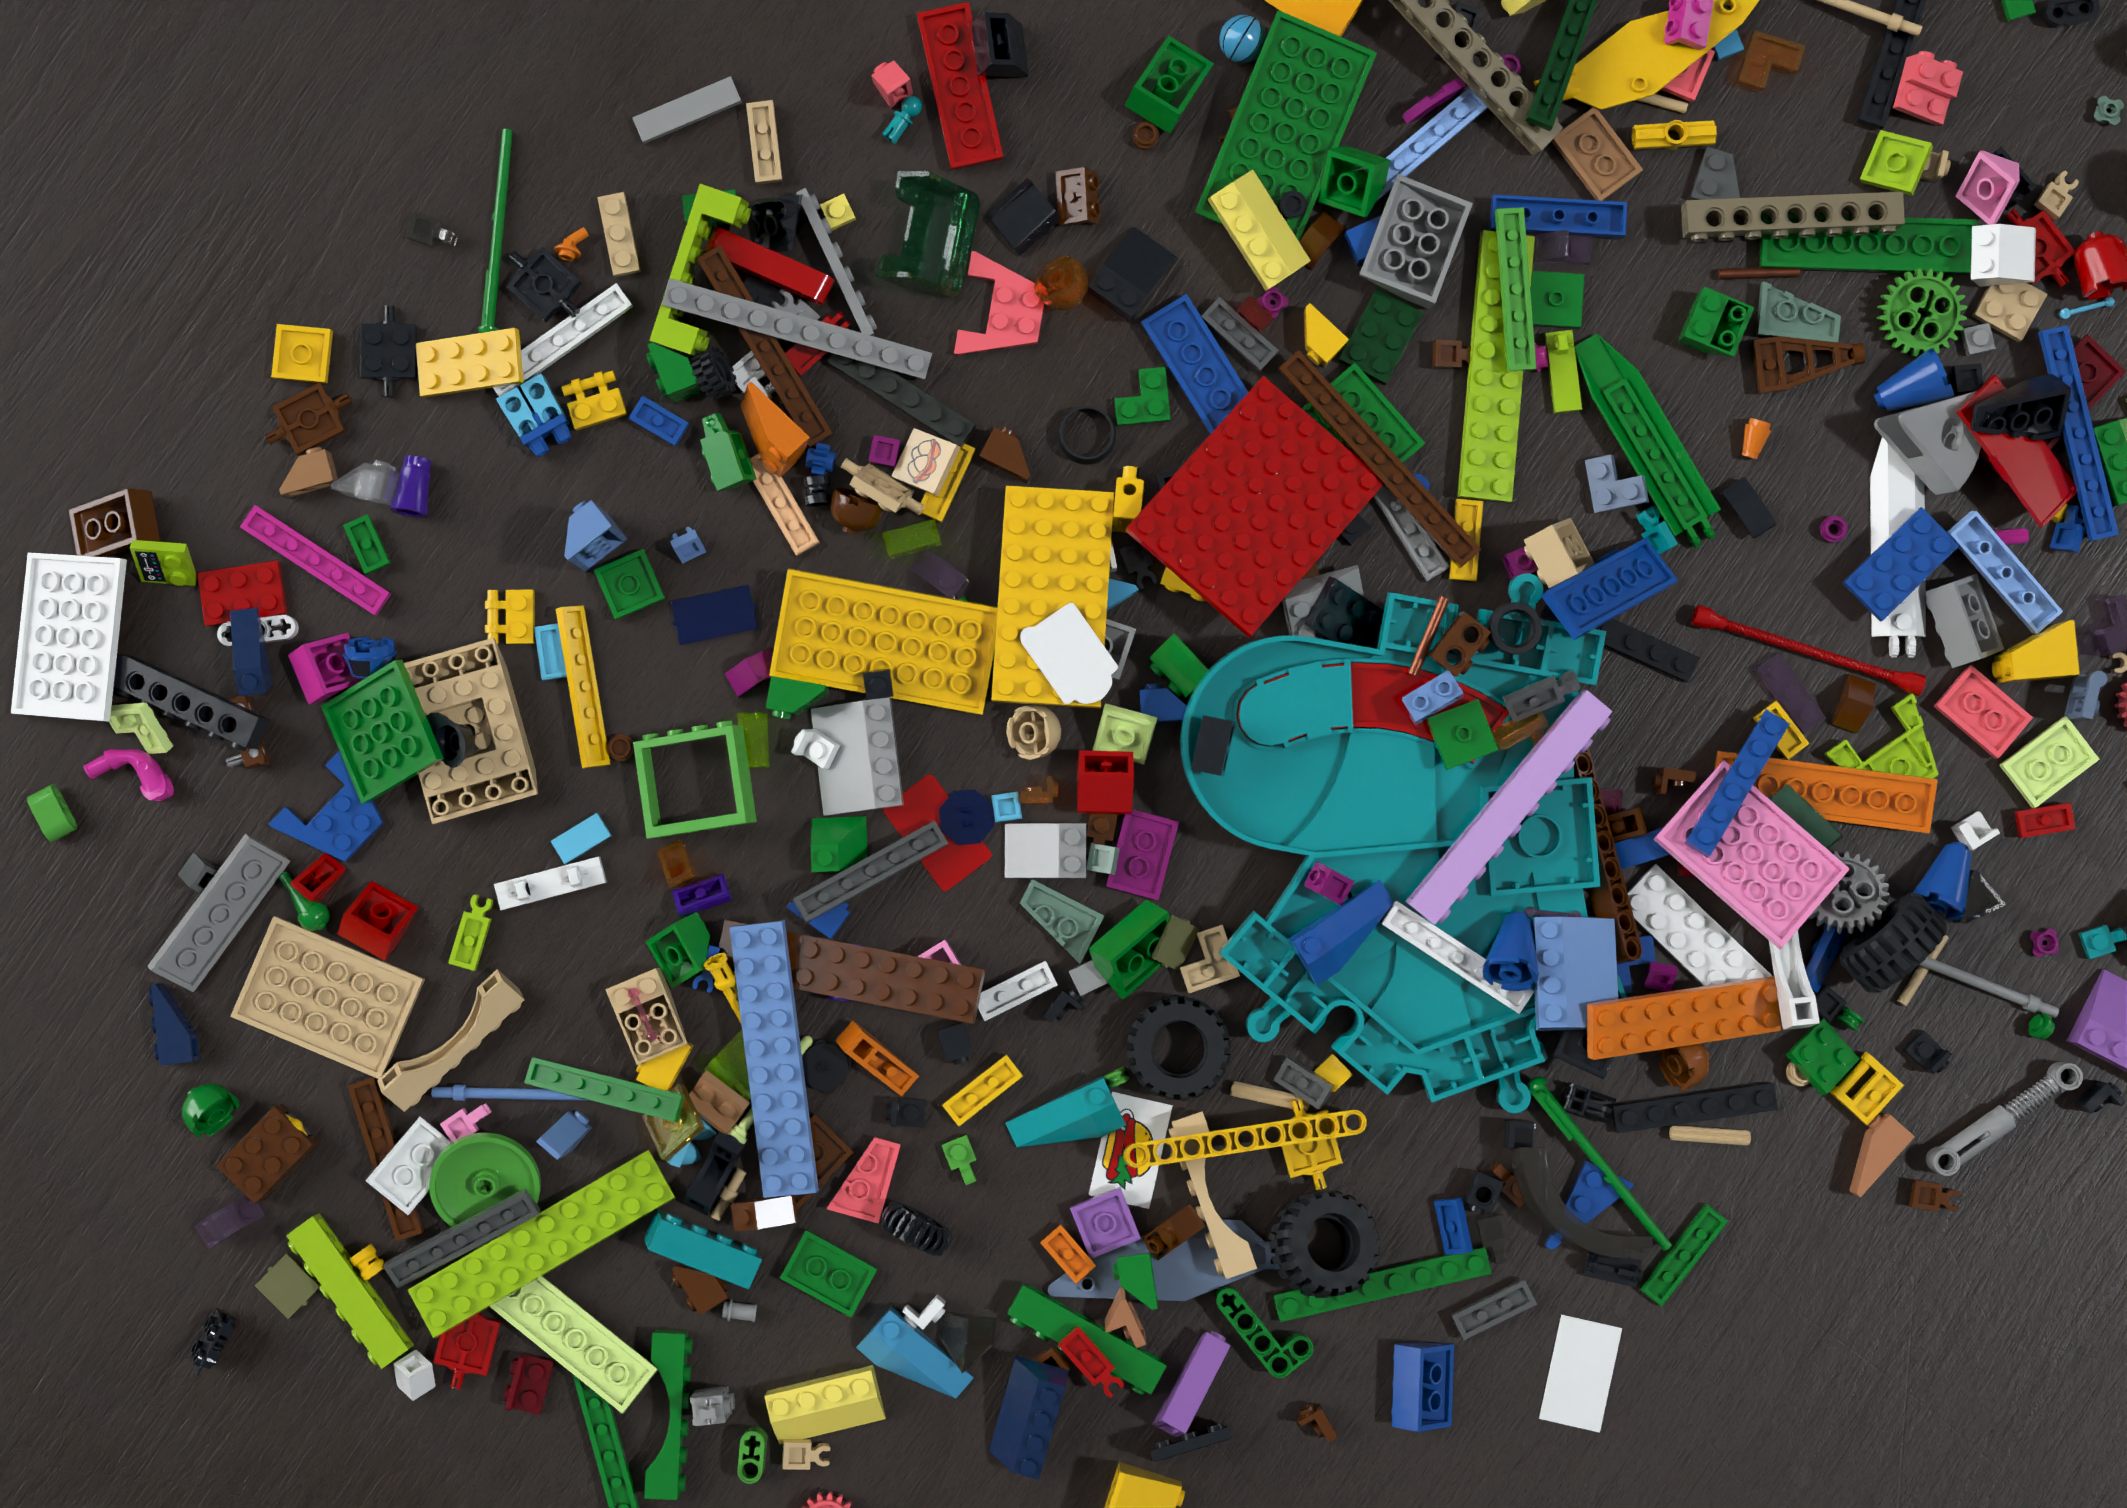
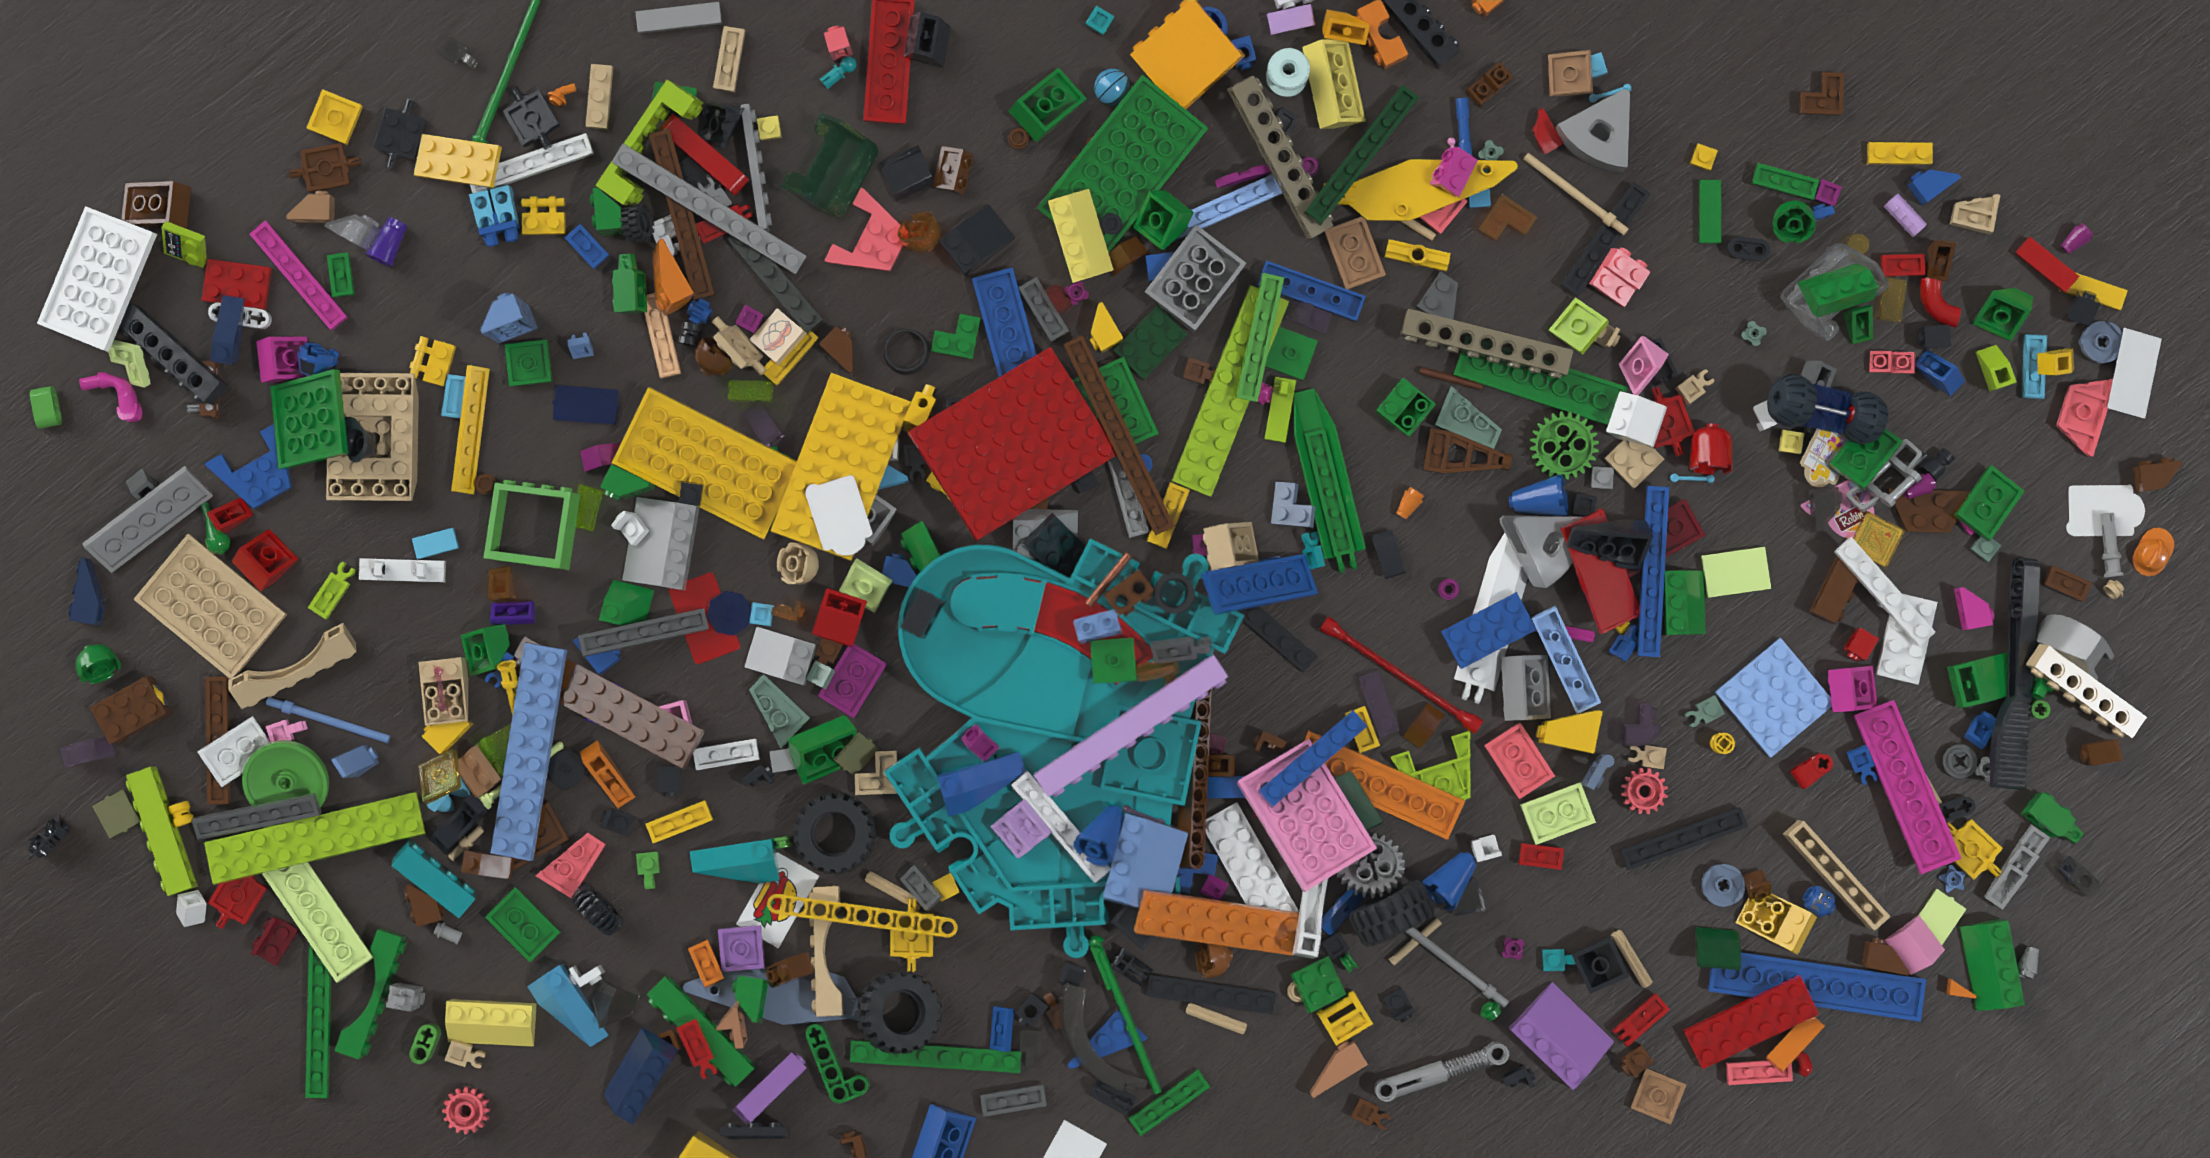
camera: 20 degrees right, 0 degrees up
green plate [524,1057,685,1123] -> none
none -> lavender slope [990,799,1052,859]

